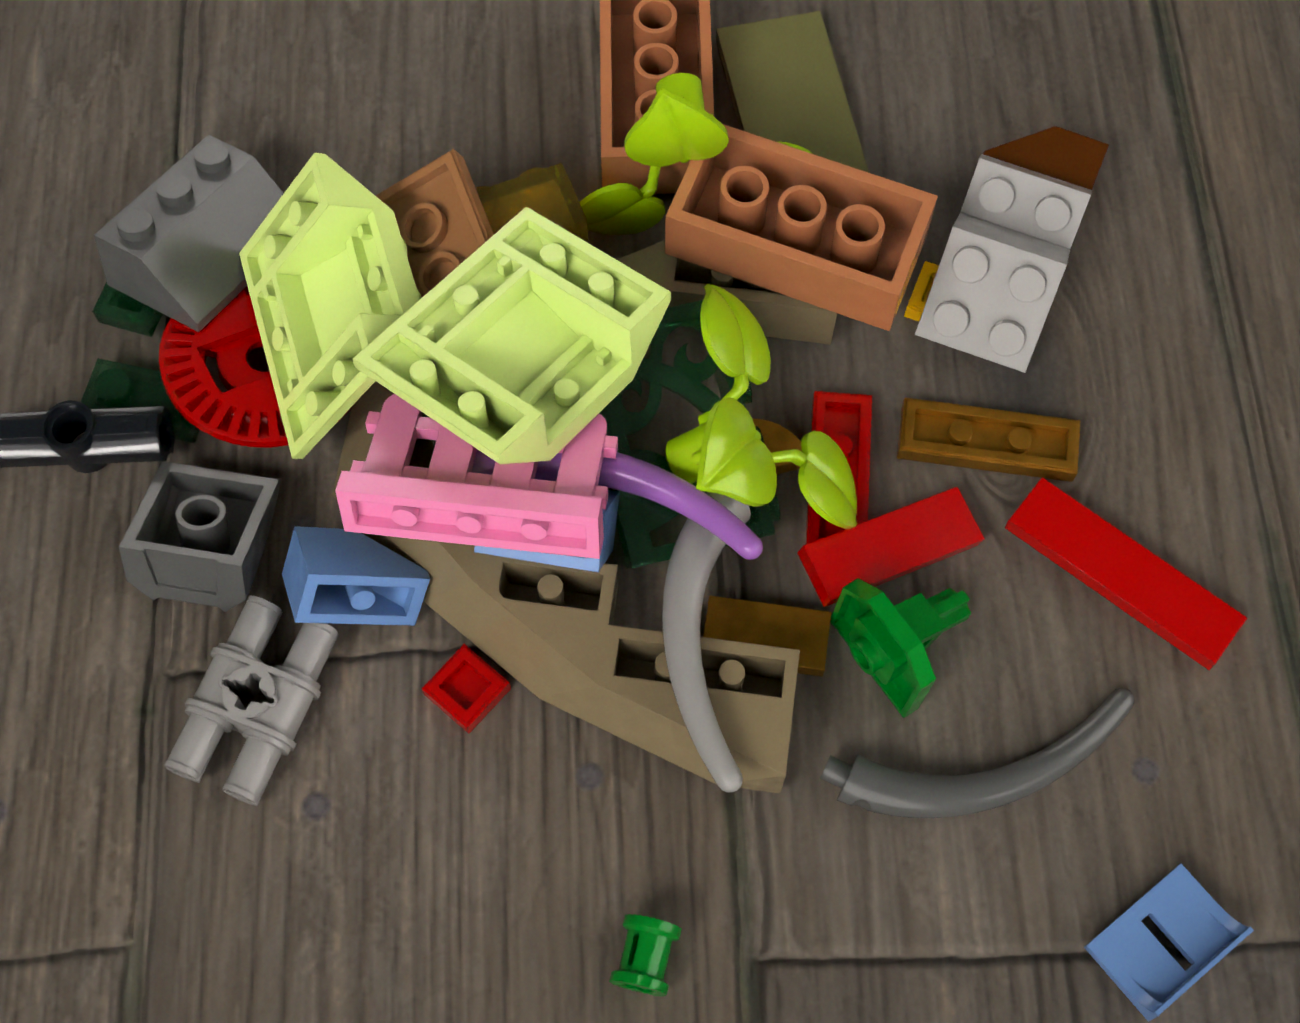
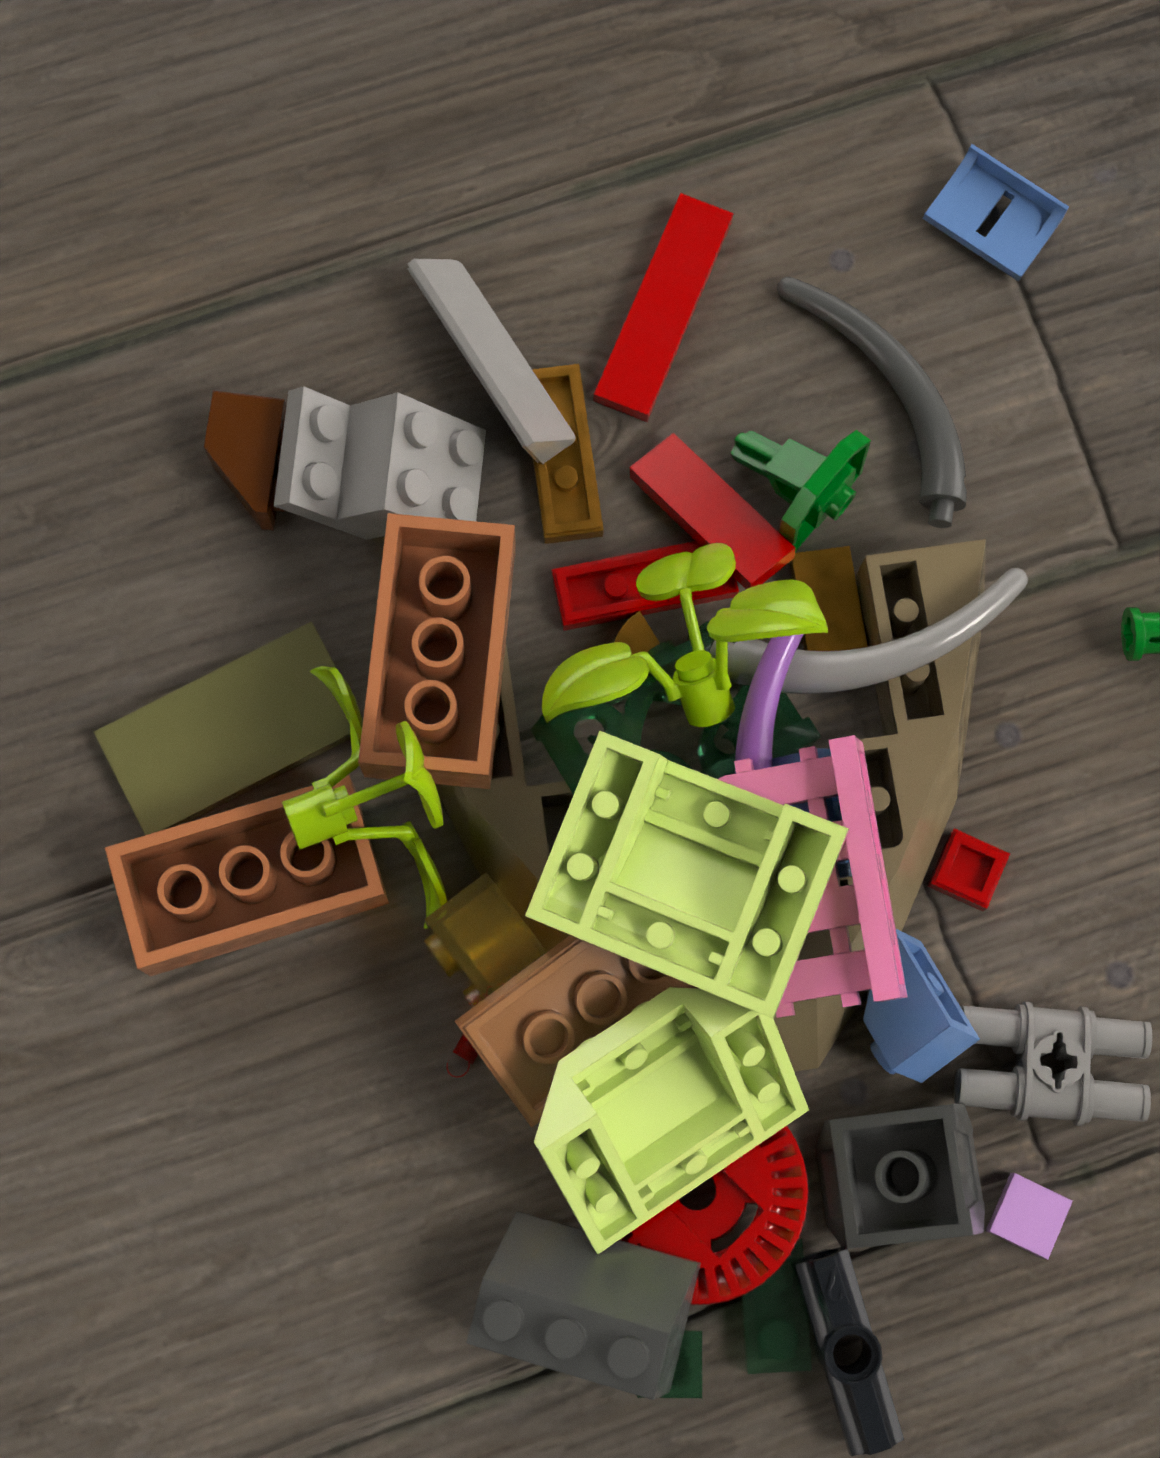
camera: 110 degrees left, 10 degrees up
none -> light grey slope [407,258,576,464]
none -> lavender tile [986,1173,1073,1260]

